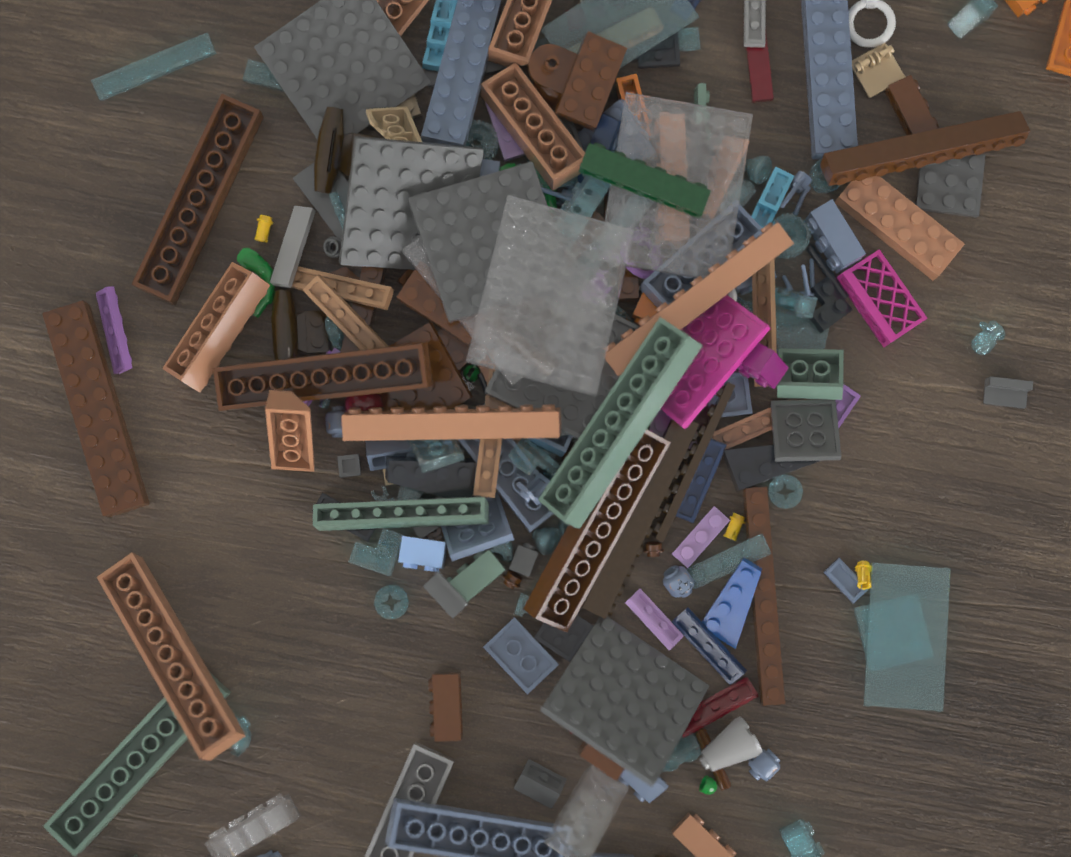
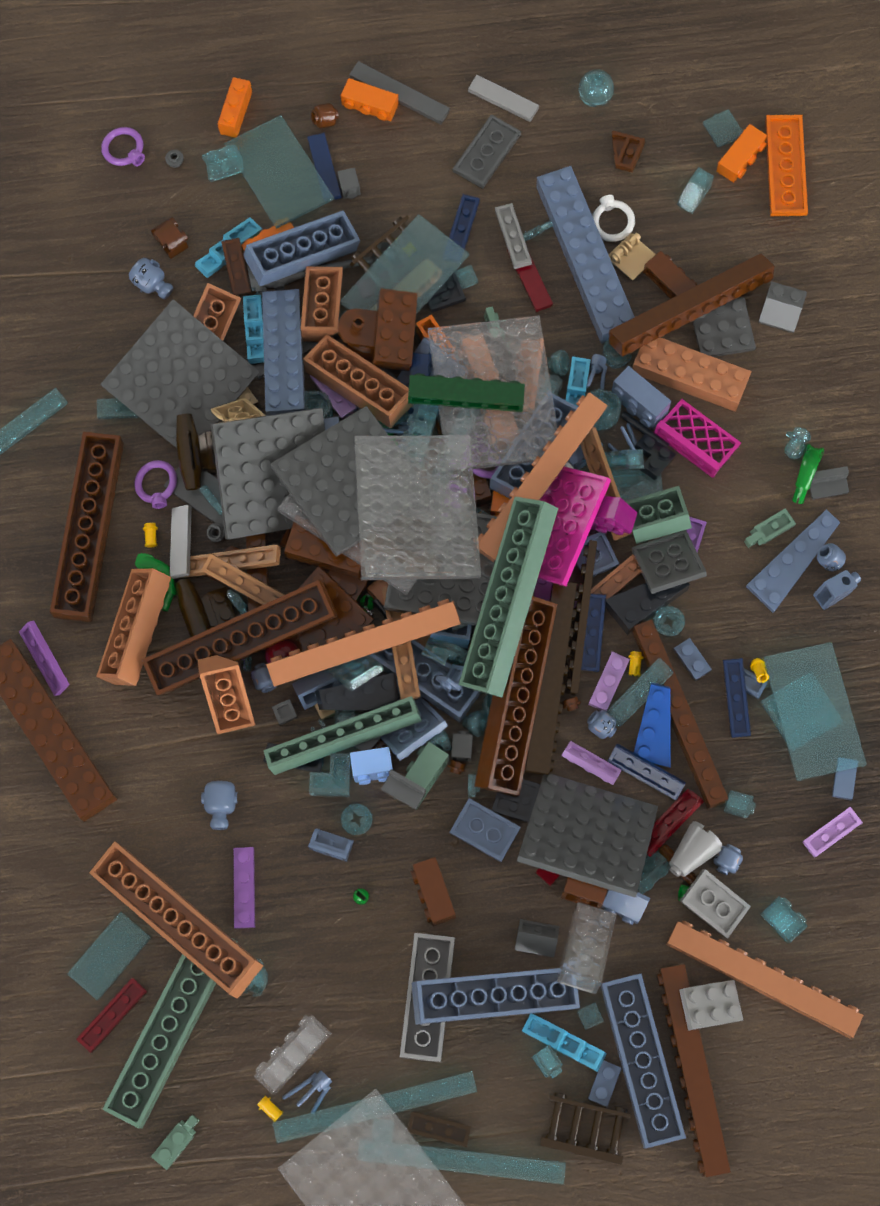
camera: 15 degrees left, 10 degrees down
none -> clear light blue tile [67,912,151,1000]
none -> dark red tile [76,977,148,1053]
none -> medium lavender piece [134,460,177,509]
none -> sand blue piece [201,781,238,830]
none -> medium lavender plate [234,847,255,929]
none -> sand blue hinge [308,828,354,862]
none -> green hinge [353,888,369,905]
none -> clear light blue pin [523,221,553,241]
none -> sand blue plate [673,638,712,681]
none -> light grey plate [680,869,751,939]
none -> dark blue tile [723,658,751,738]
none -> clear light blue brick [724,790,756,819]
none -> sand green hinge [744,508,796,548]
none -> sand blue wing [746,509,840,613]
none -> slope [758,281,807,333]
none -> green piece [792,444,824,504]
none -> lavender plate [802,807,863,858]
none -> sand blue torso [813,570,861,610]
none -> sand blue head [817,543,846,572]
none -> sand blue tile [832,757,858,800]

